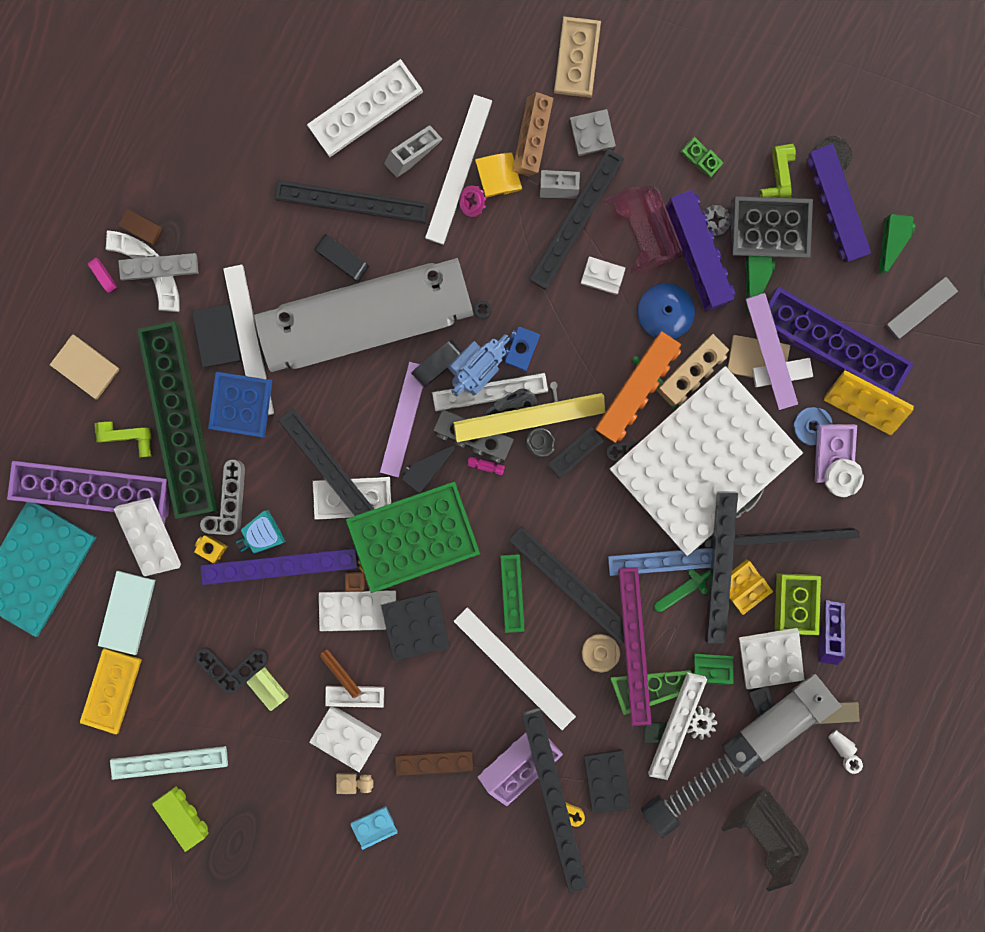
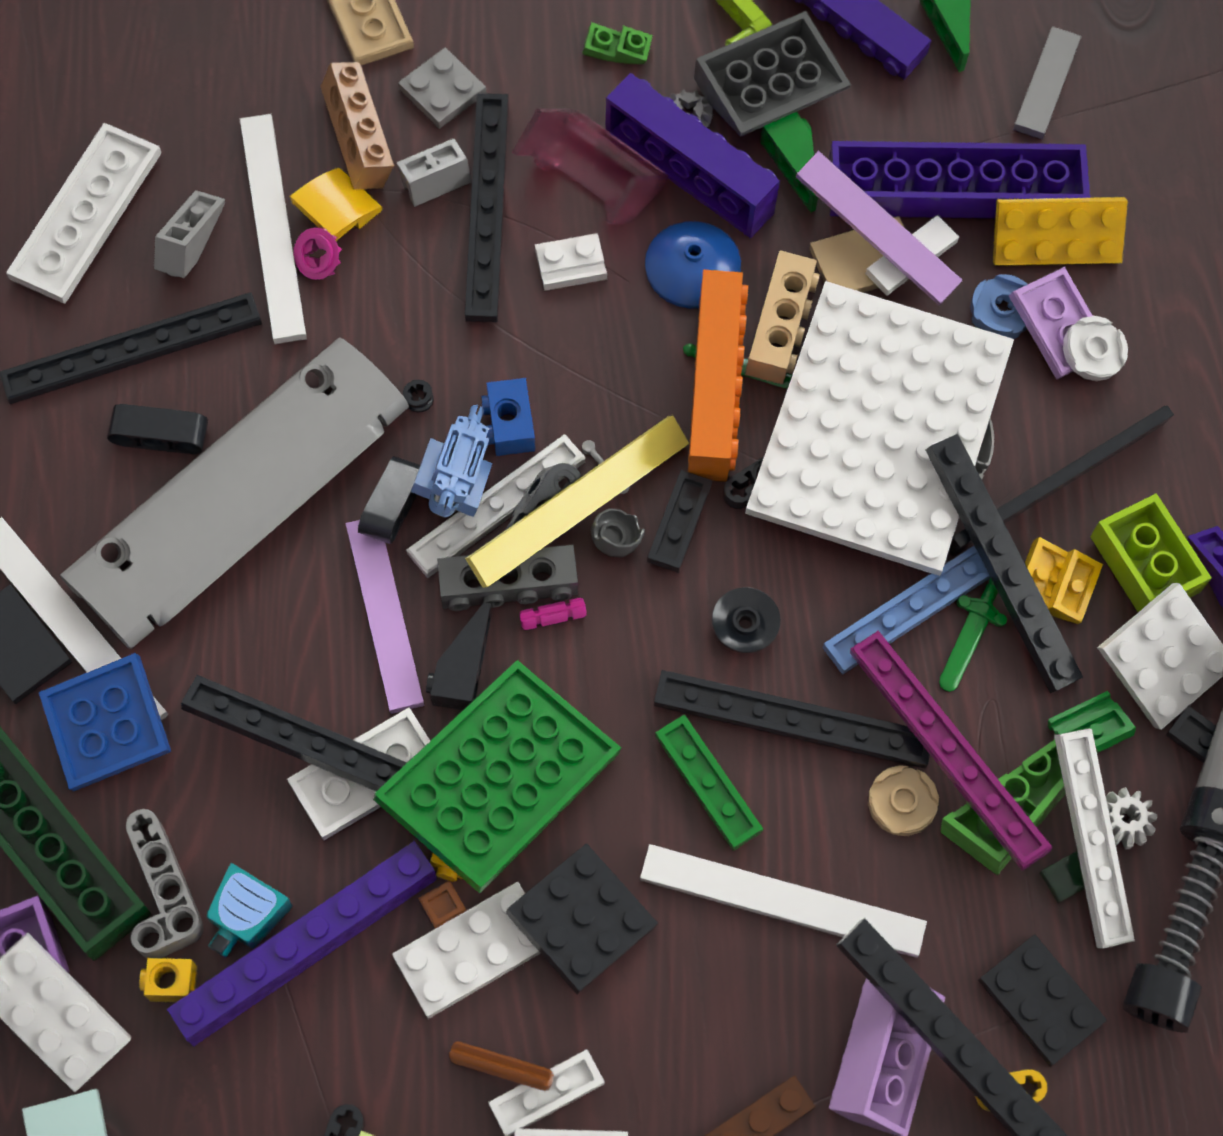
camera: 30 degrees left, 20 degrees down
none -> black dish [712,587,781,653]

